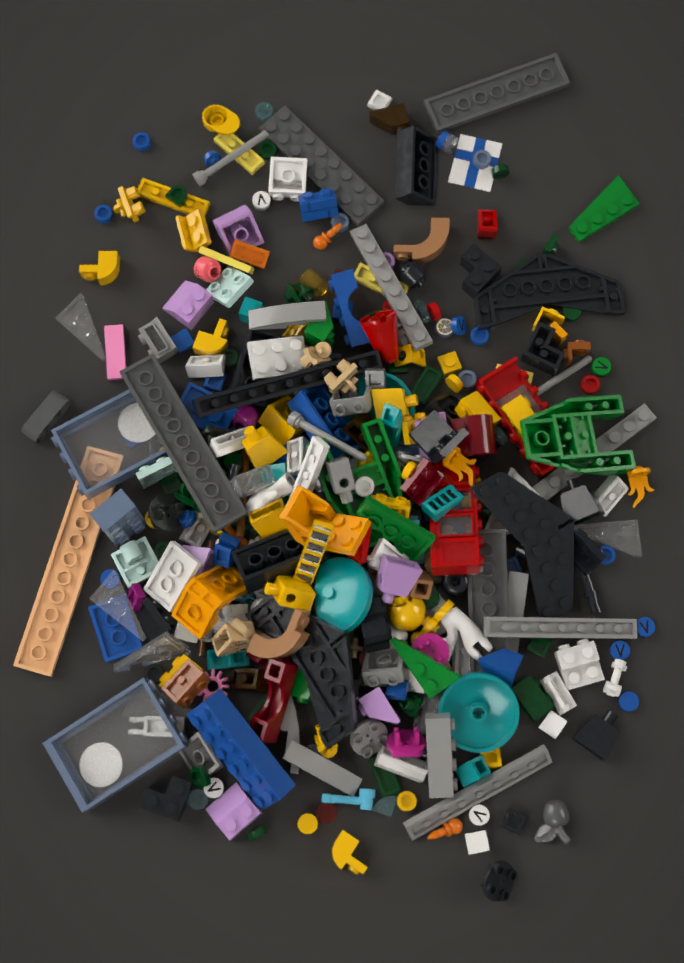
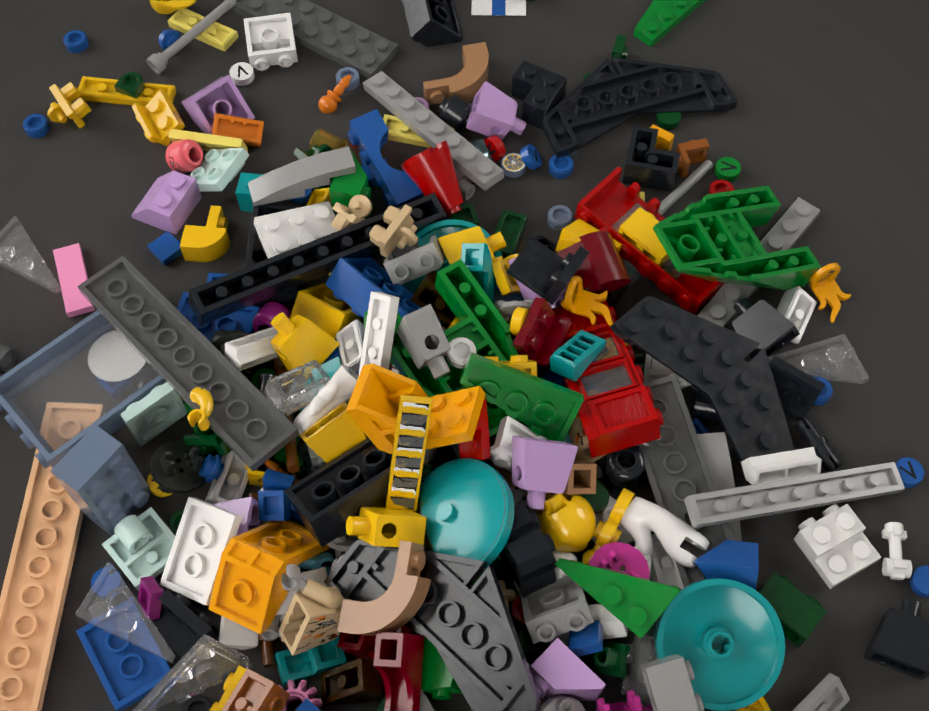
camera: 15 degrees left, 15 degrees down
yellow brick [79,251,120,286] -> none
light grey window [138,317,178,364] -> none
dark green tile [159,472,181,495] -> none
white slope [185,354,226,378] -> none
dark green tile [221,348,239,368] -> none
dark green tile [258,141,277,160] -> none
light grey piece [287,411,367,462] -> none
blue brick [298,188,339,222] -> none
tile [365,368,386,389] -> none
yellow bracket [394,343,426,367] -> none
yellow plate [437,351,462,376] -> none
yellow tile [445,374,464,393] -> none
red slope [477,209,498,239] -> none
dark green tile [526,638,552,659] -> none
yellow bracket [531,306,565,331] -> none
white slope [539,710,567,739] -> none
white hinge [540,671,577,715] -> none
blue tile [609,640,630,660] -> none
none -> yellow arm [187,387,214,431]
none -> lavender torso [466,81,526,140]
none -> white piece [741,447,822,485]

